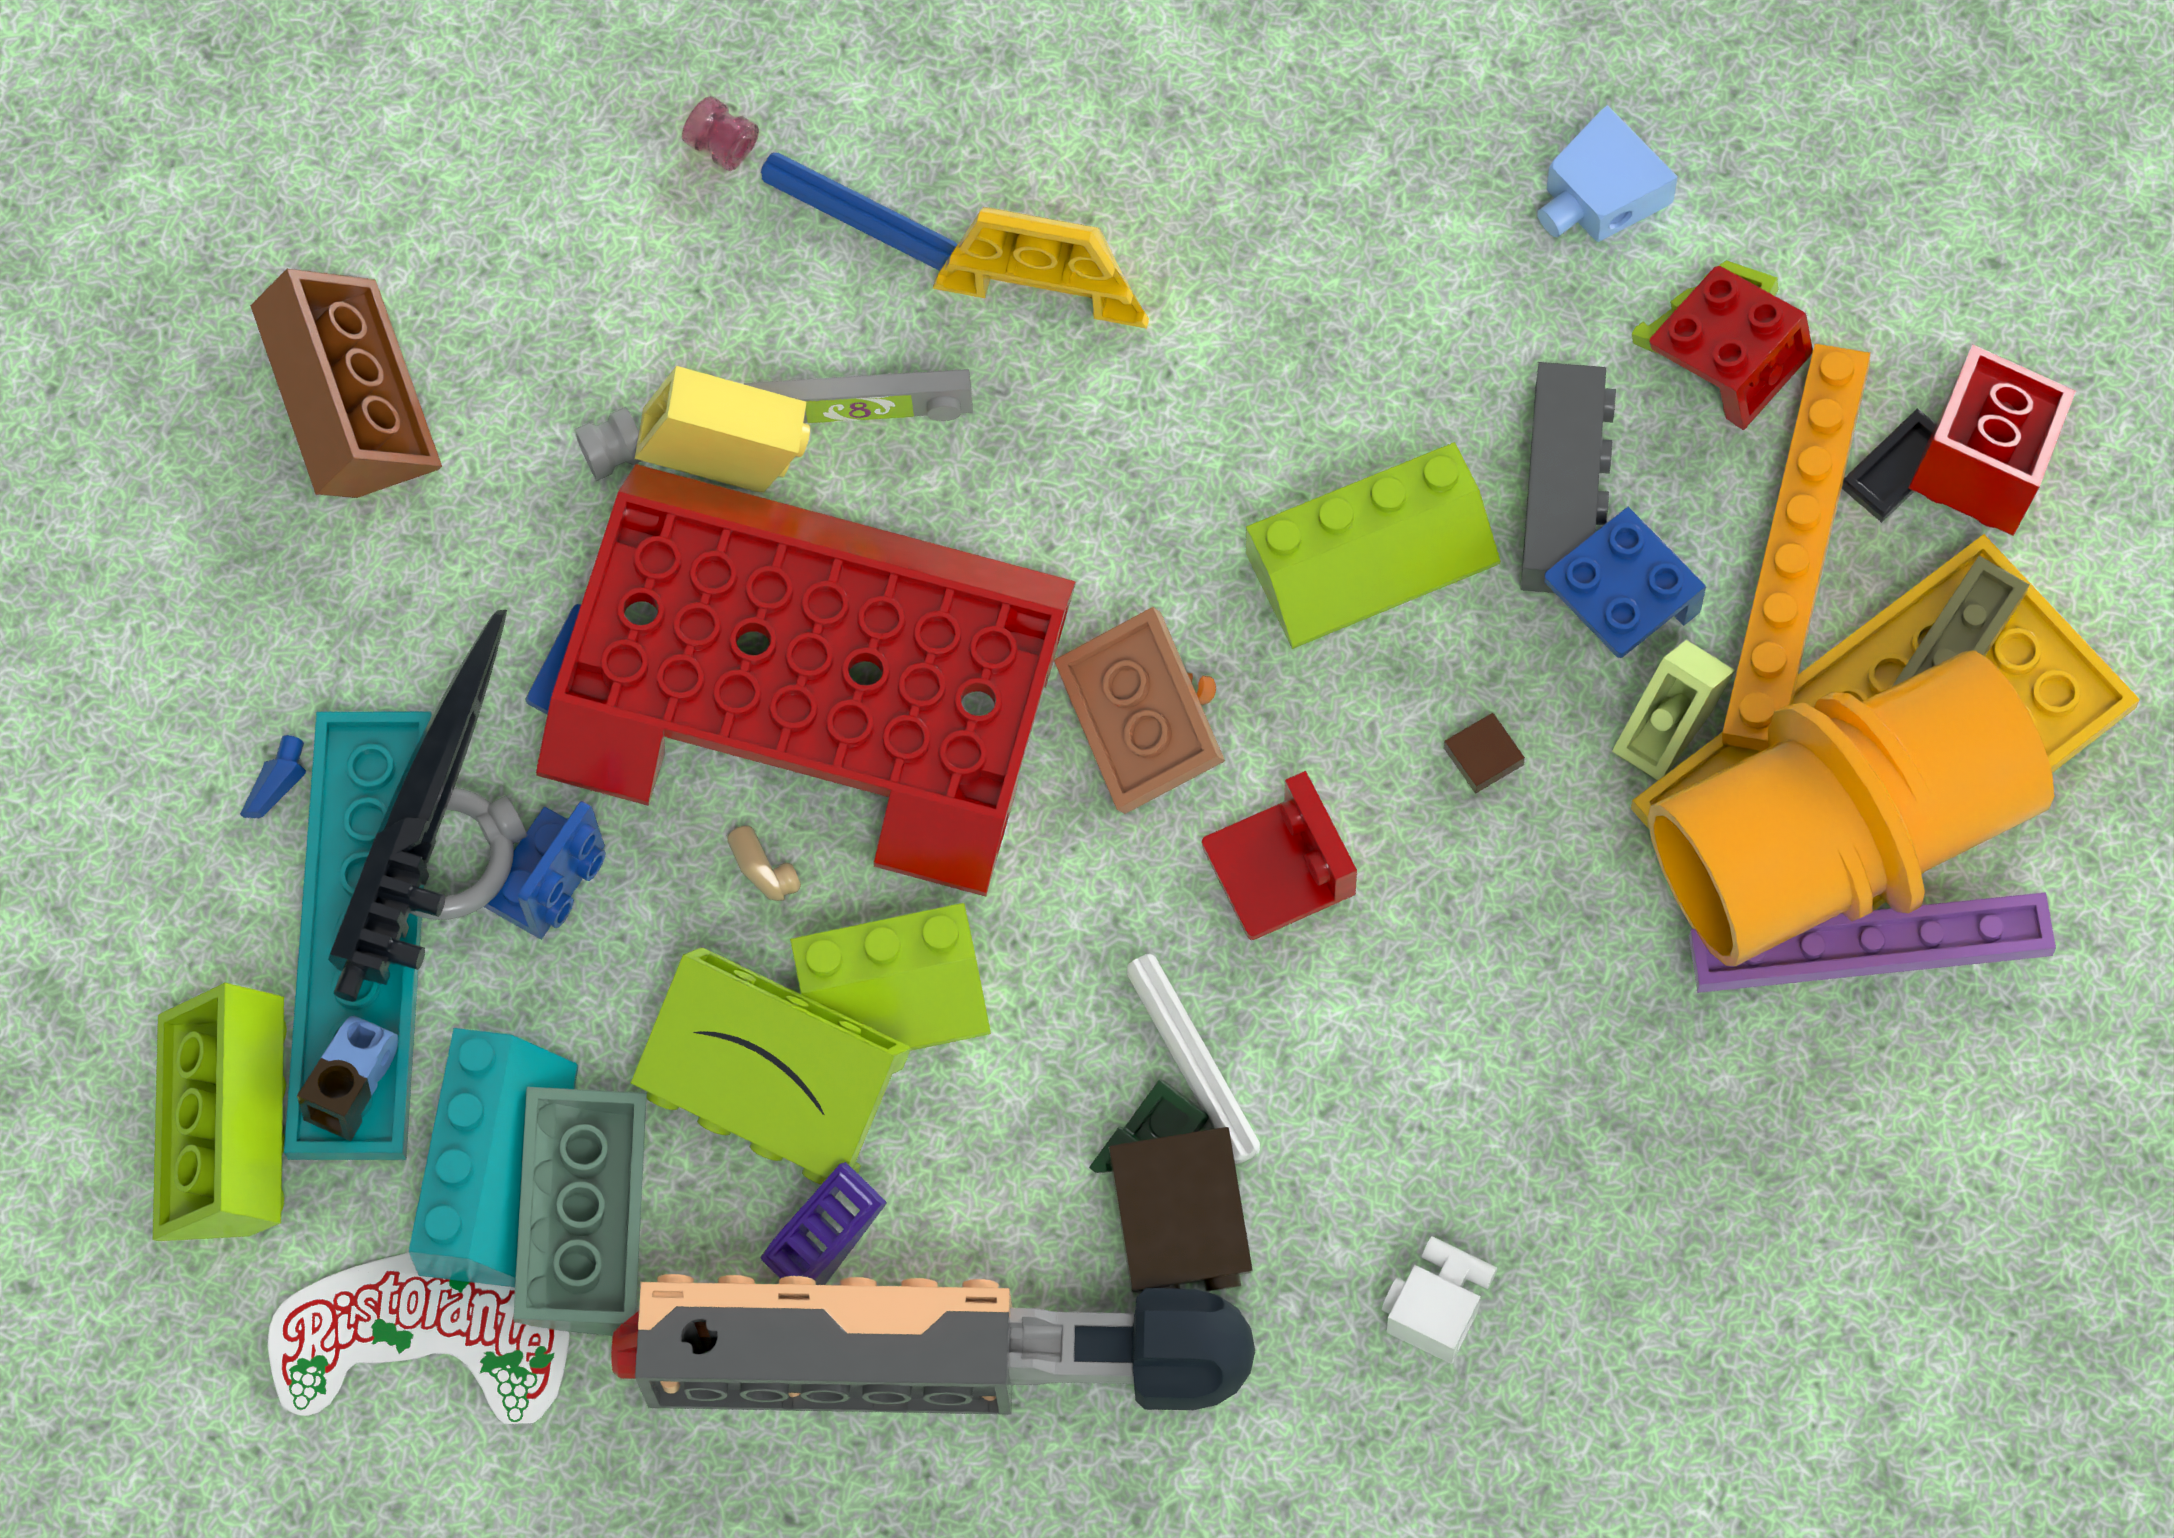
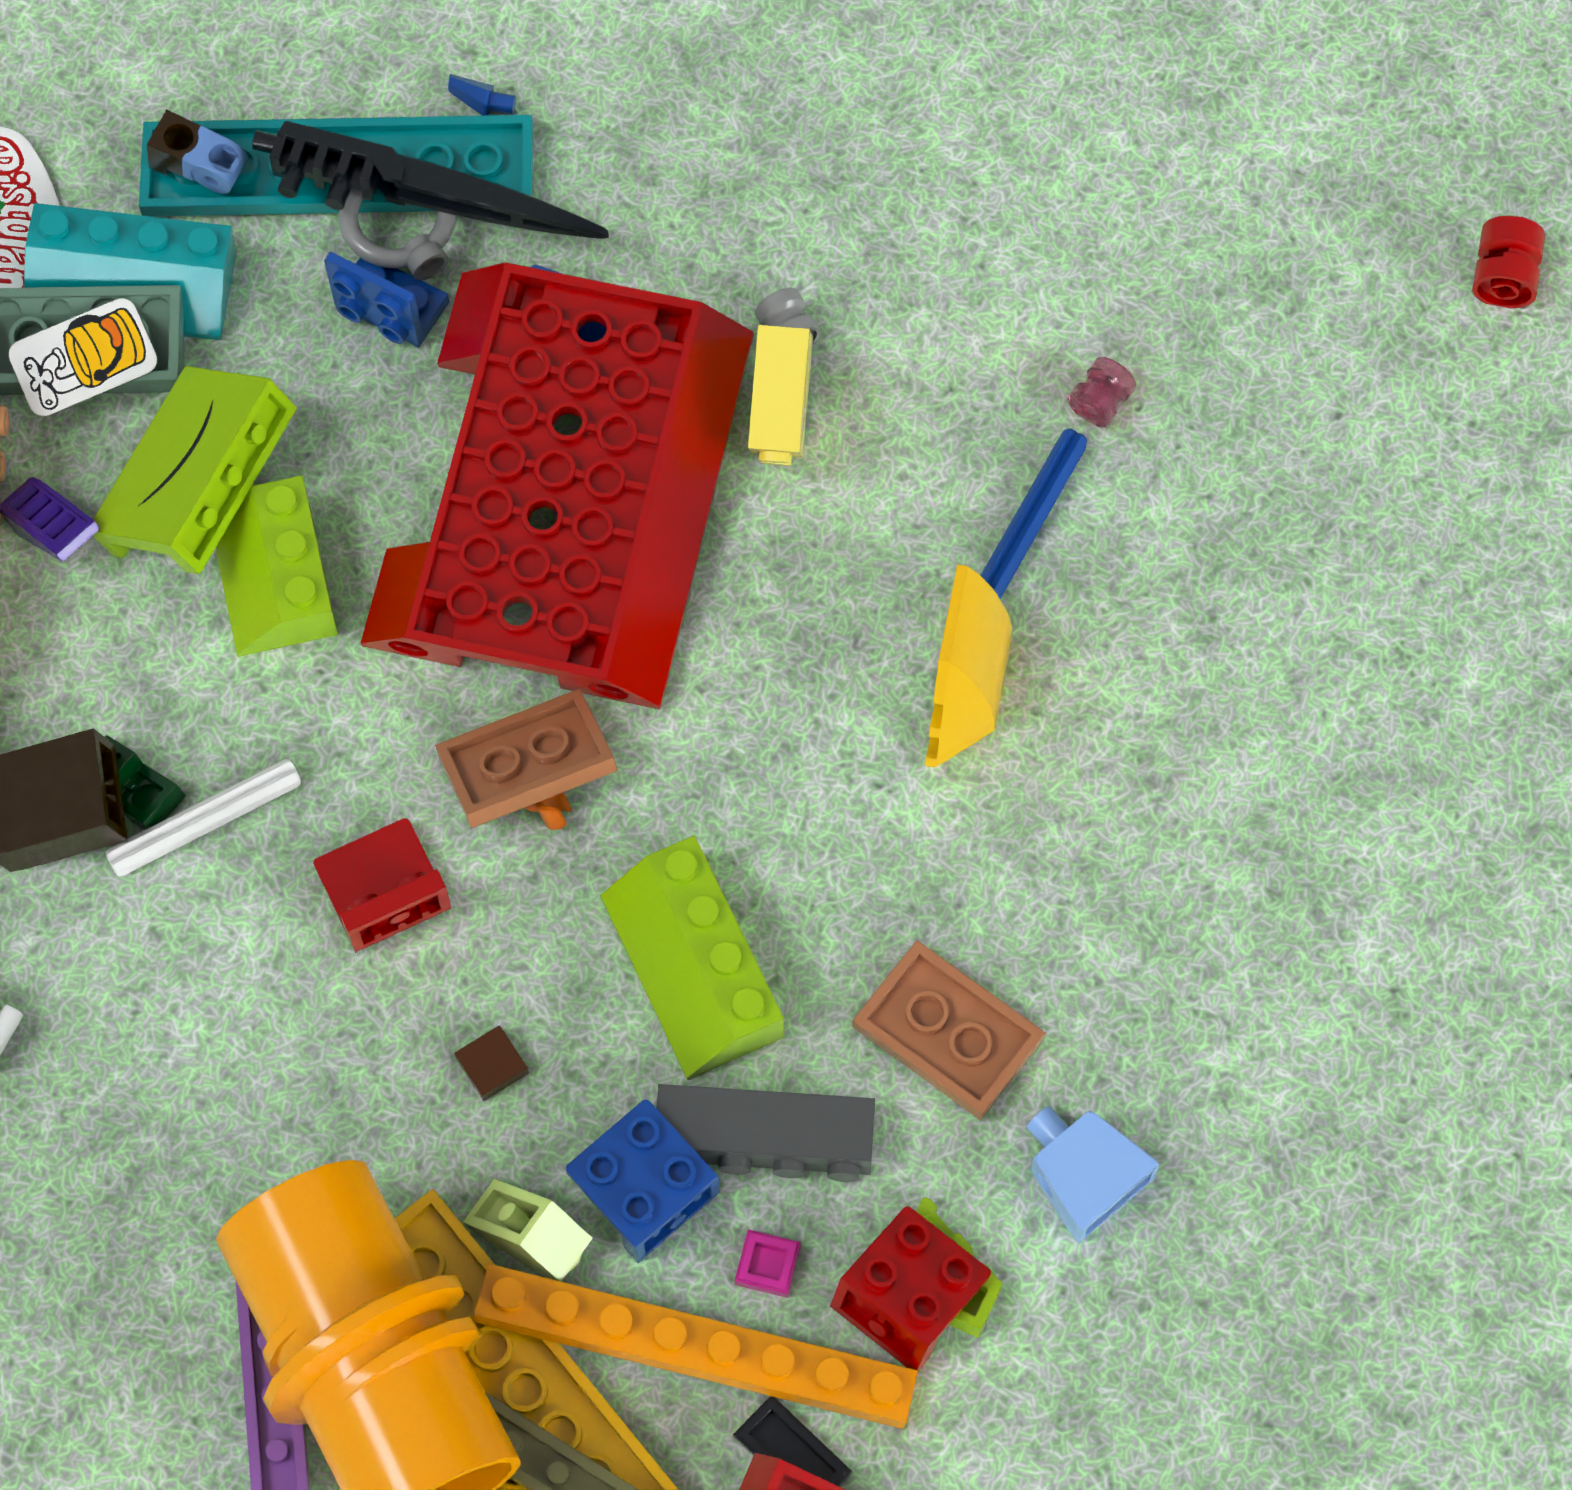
camera: 85 degrees right, 0 degrees up
lime slope [152,983,287,1241] -> none
dark orange slope [250,268,442,498] -> none
tan arm [728,826,801,901] -> none
light grey plate [744,369,973,424] -> none
none -> sticker [9,298,157,416]
none -> dark pink tile [734,1229,801,1298]
none -> nougat plate [852,940,1046,1121]

